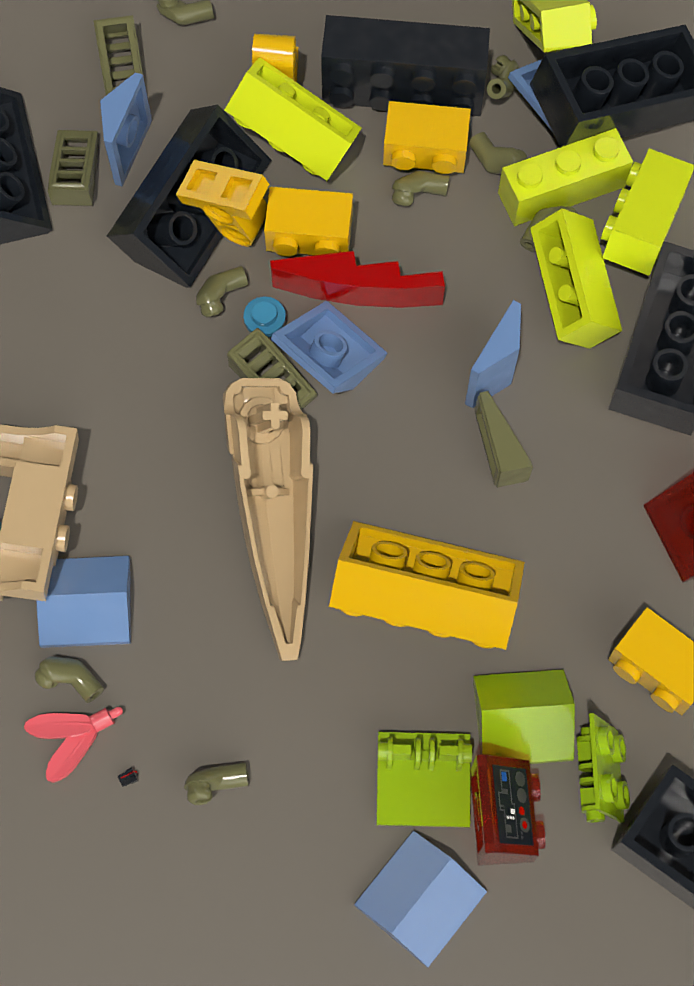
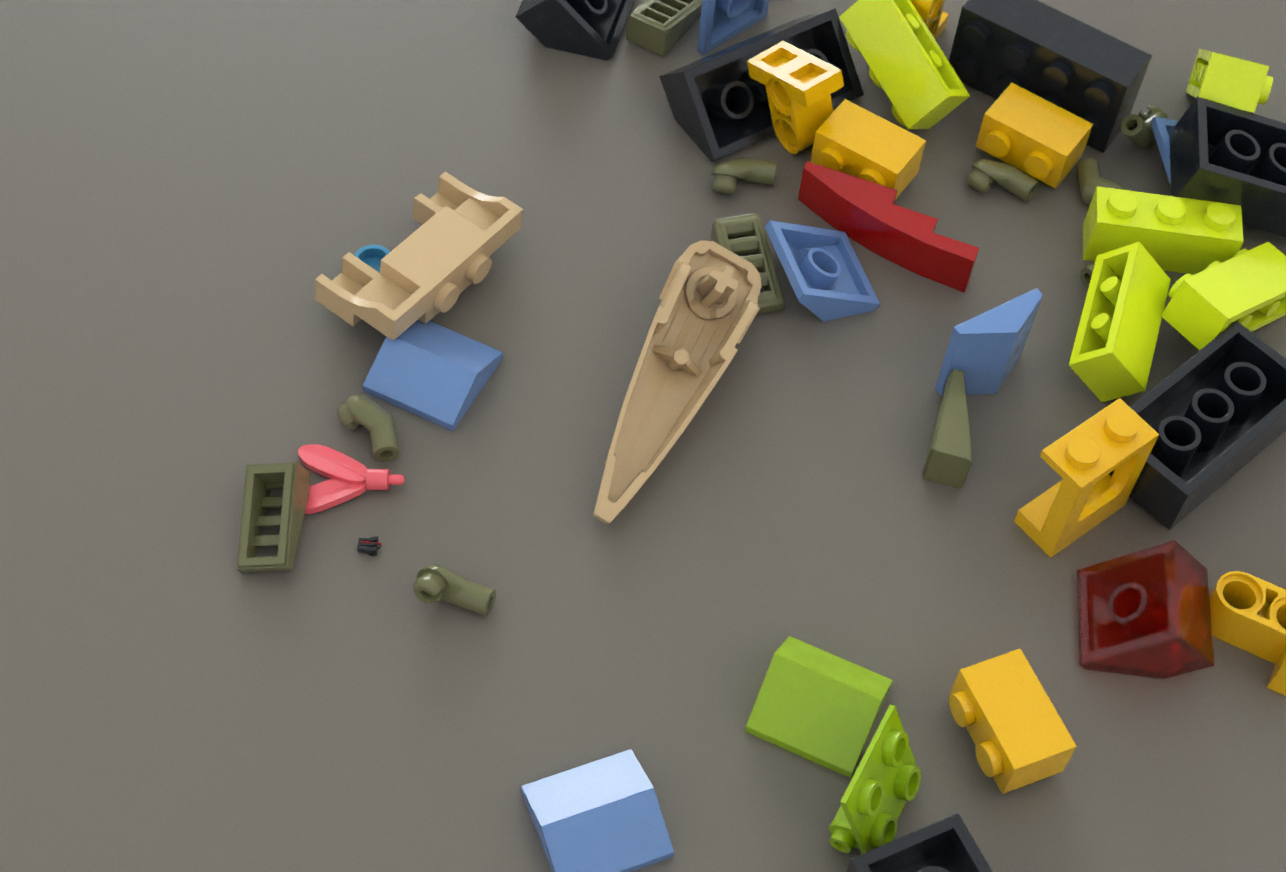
camera: 25 degrees right, 15 degrees down
dark azure plate [243,296,286,338] -> none
yellow slope [329,521,525,650] -> none
lime hinge [376,732,472,828] -> none
clear red slope [470,754,546,866] -> none
none -> olive slope [236,462,311,573]
none -> yellow window [1014,398,1159,558]

